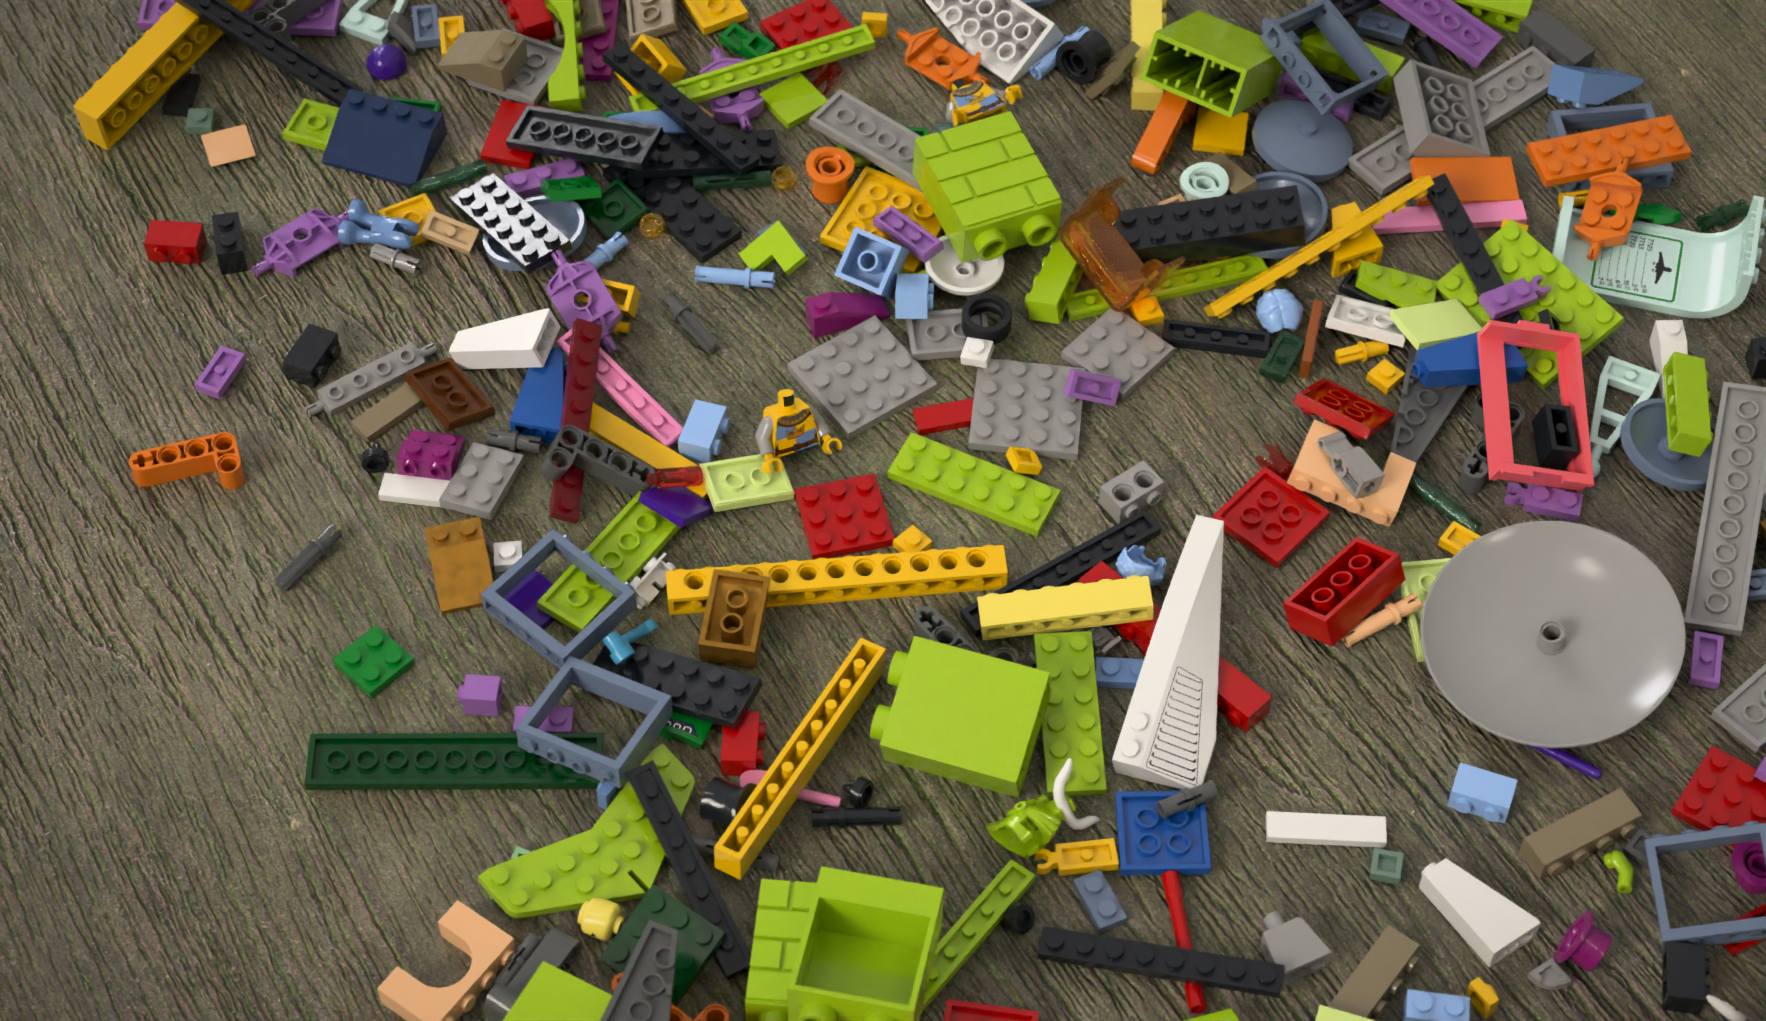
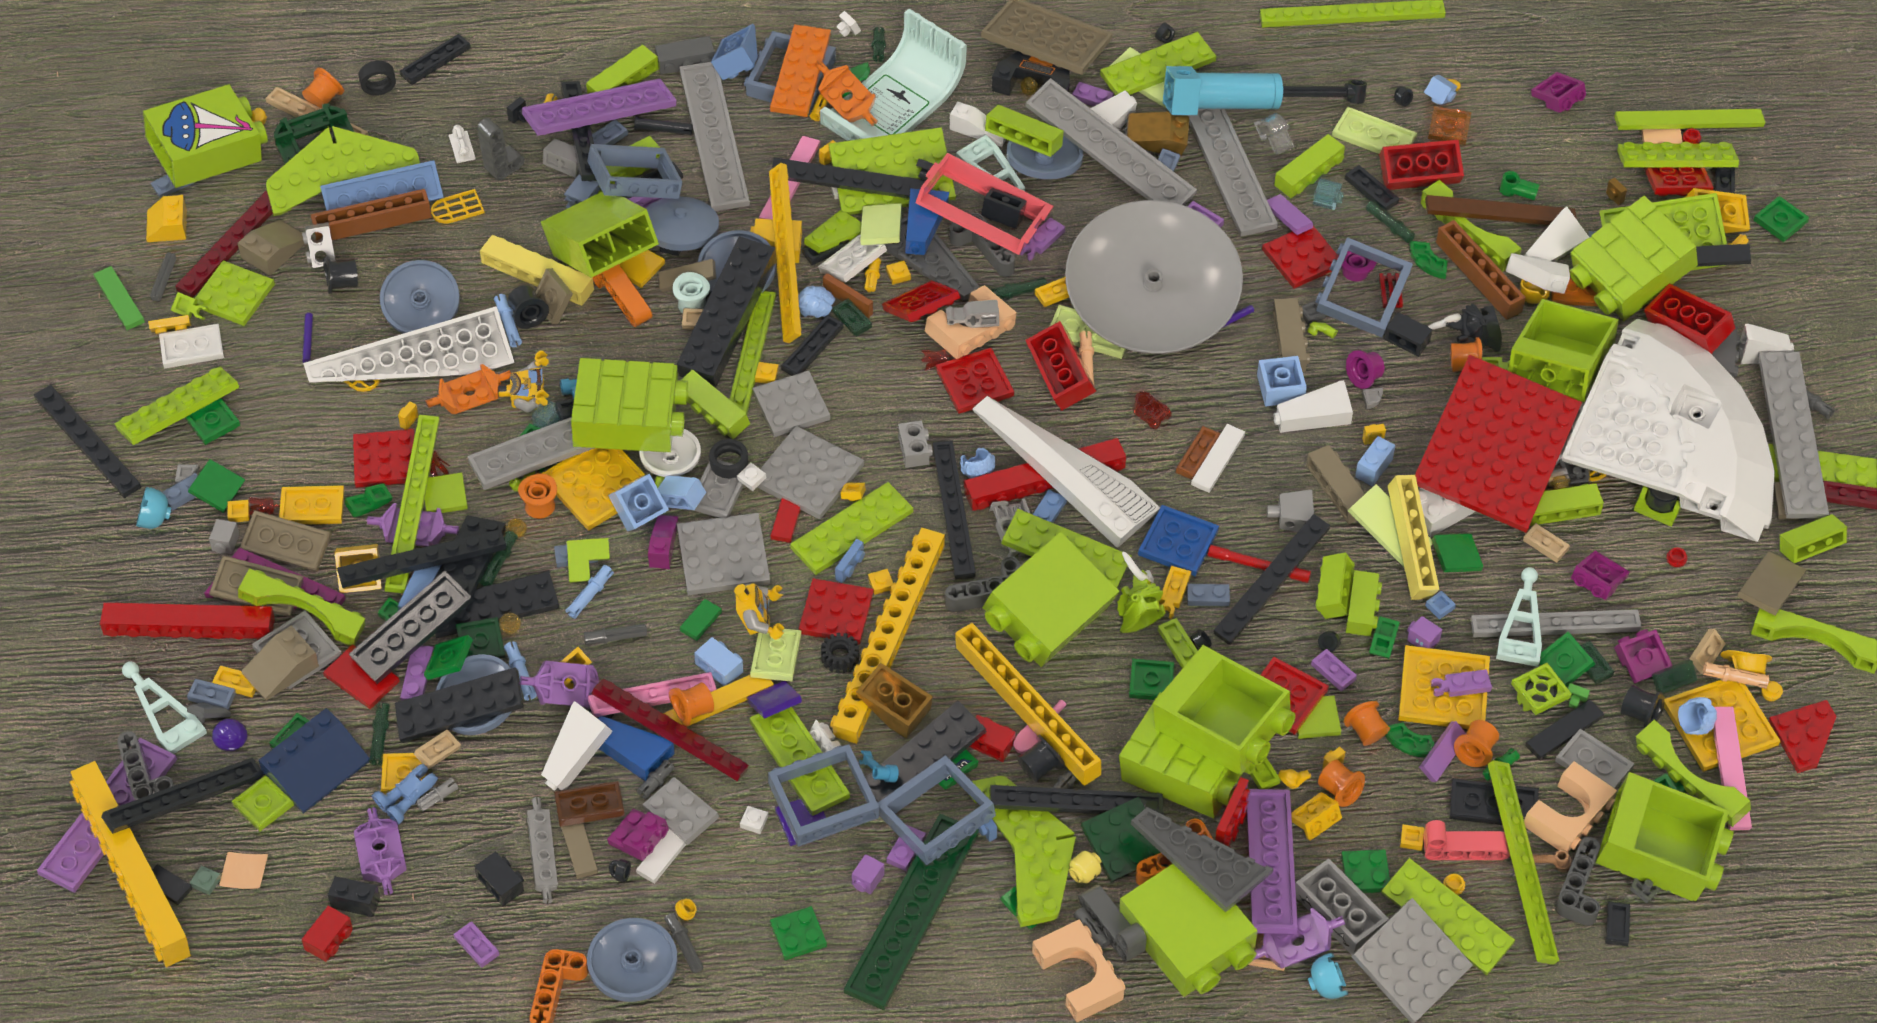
camera: 65 degrees left, 0 degrees up
pearl gold slope [424,517,493,615] -> none
dark grey beam [541,425,657,496] -> none
clear red cylinder [646,466,703,489] -> none
black pin [811,805,901,829] -> none
black tile [842,777,874,808] -> none
medium lavender tile [872,205,944,263] -> none
light yellow brick [977,575,1153,641] -> none
clear orange windscreen [1059,177,1186,312] -> none
medium lavender plate [1064,368,1122,406] -> none
dark grey pin [1156,780,1218,819] -> none
sand green plate [1369,848,1404,885] -> none
light grey slope [1393,59,1491,157] -> none
orange tile [1409,157,1520,206] -> none
light blue brick [1447,763,1518,824] -> none
medium lavender plate [1478,275,1551,320] -> none
none -> sand blue dish [587,918,678,1002]
none -> orange piece [669,682,714,727]
none -> yellow plate [675,899,697,921]
none -> green tile [680,599,722,641]
none -> black tyre [821,633,859,674]
none -> medium blue plate [835,539,865,583]
none -> white tile [837,11,861,37]
none -> green tile [1129,658,1174,700]
none -> clear red piece [1133,391,1172,429]
none -> dark orange tile [1176,426,1221,480]
none -> light blue brick [1257,356,1306,406]

